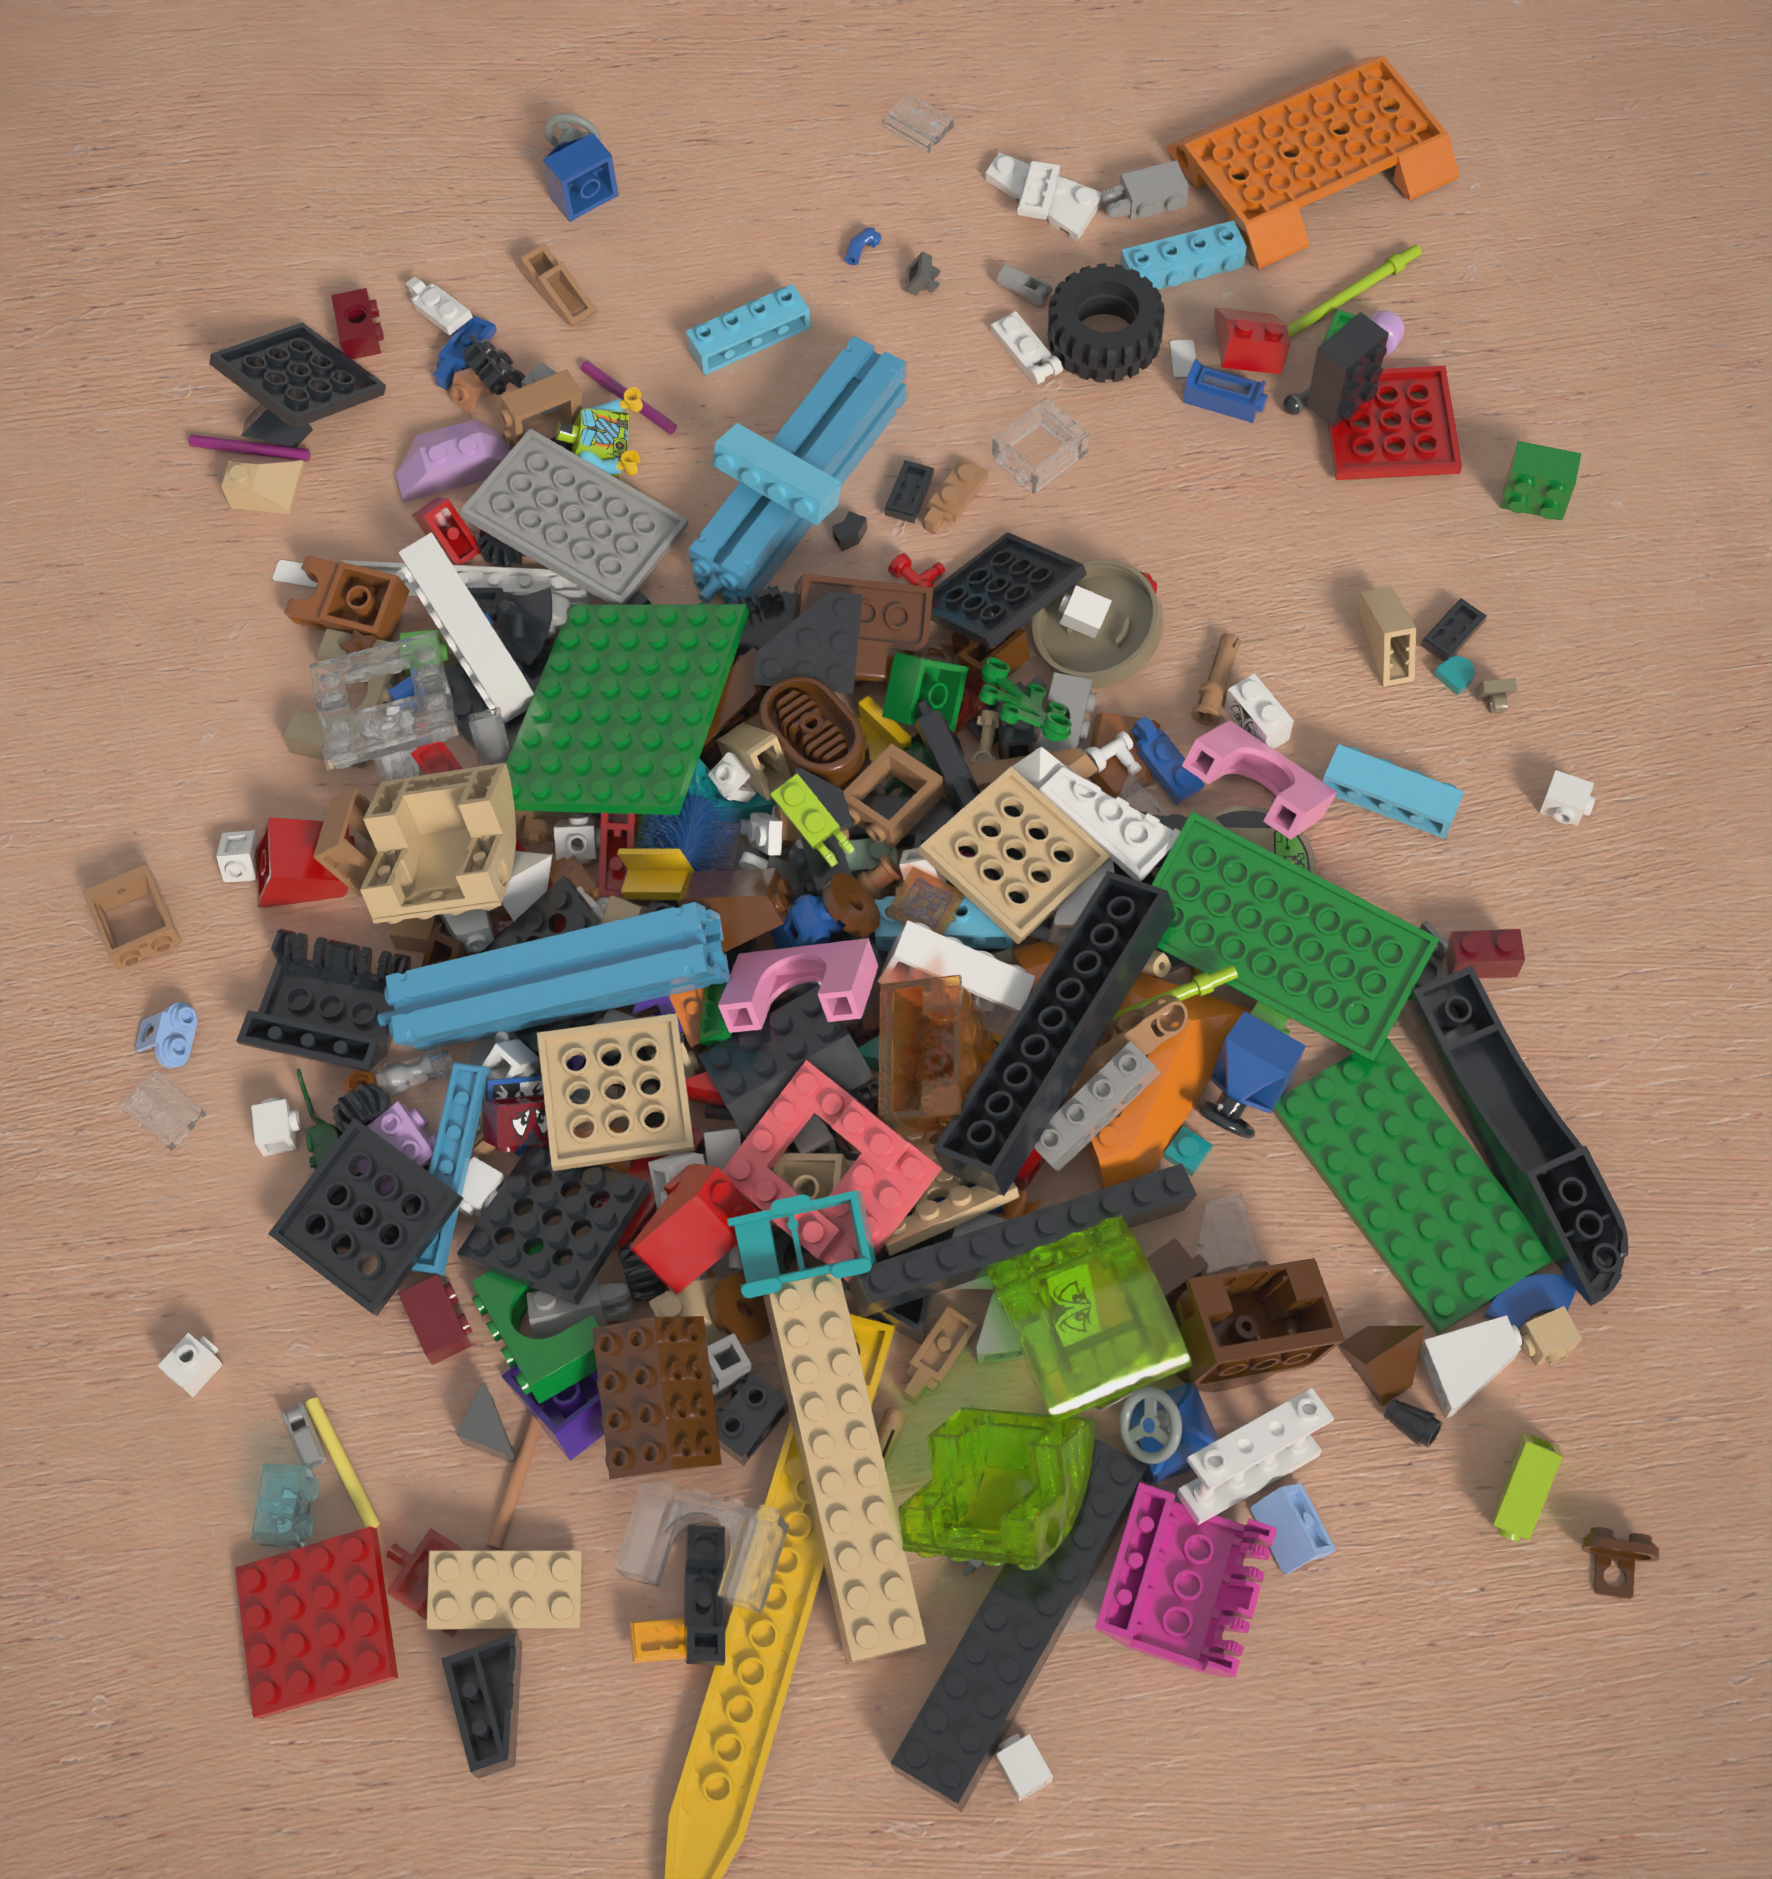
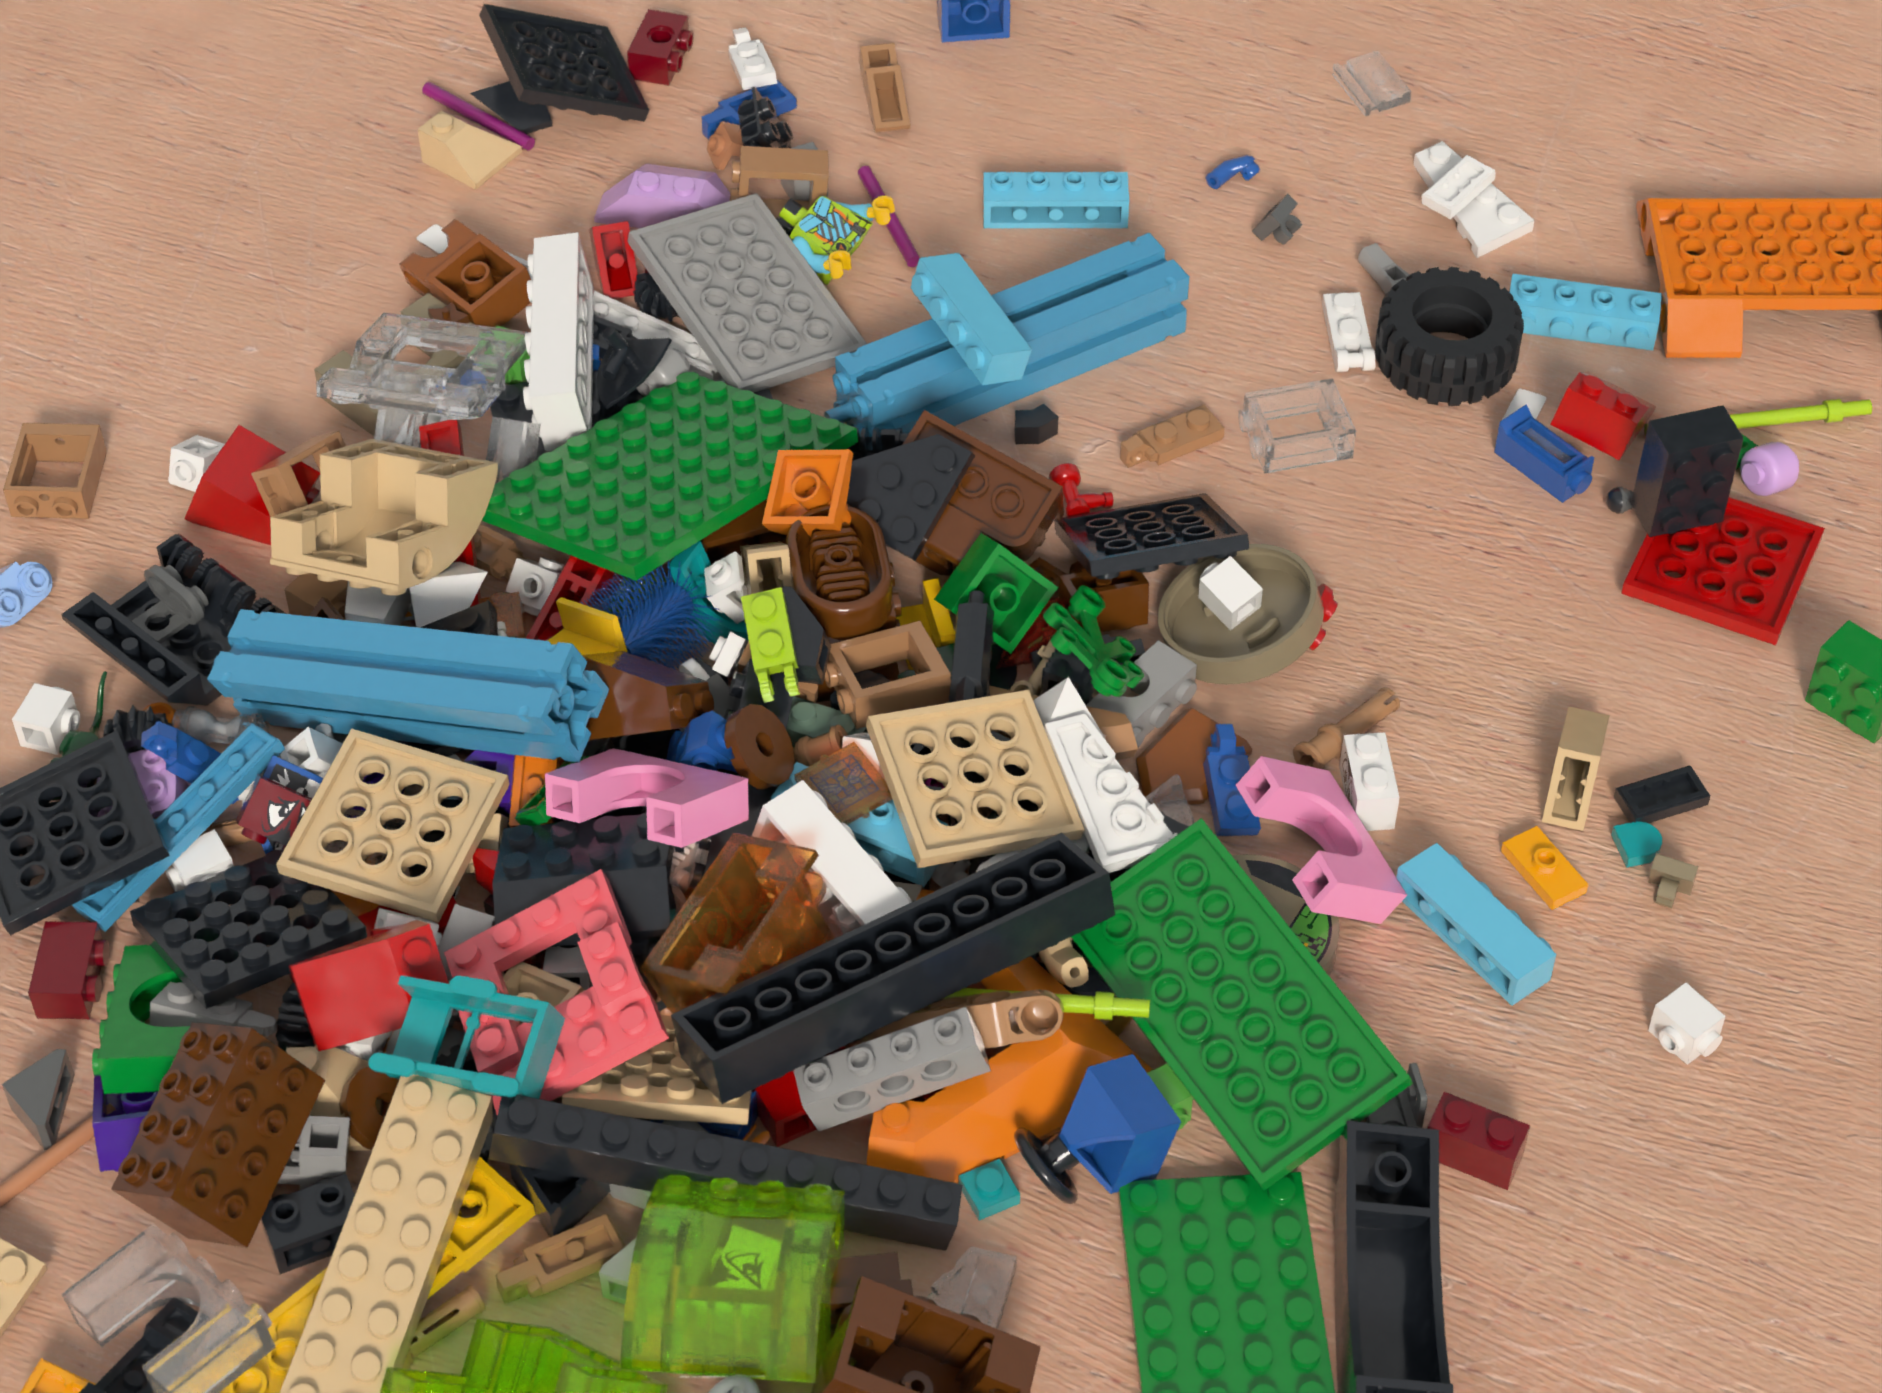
camera: 25 degrees right, 15 degrees down
black plate [884,460,934,523] -> none
white piece [1083,731,1142,776] -> none
light grey hinge [1101,160,1189,220] -> none
none -> dark grey bracket [132,565,208,644]
none -> blue hinge [141,721,239,804]
none -> orange slope [762,449,853,537]
none -> light orange plate [1501,826,1588,910]

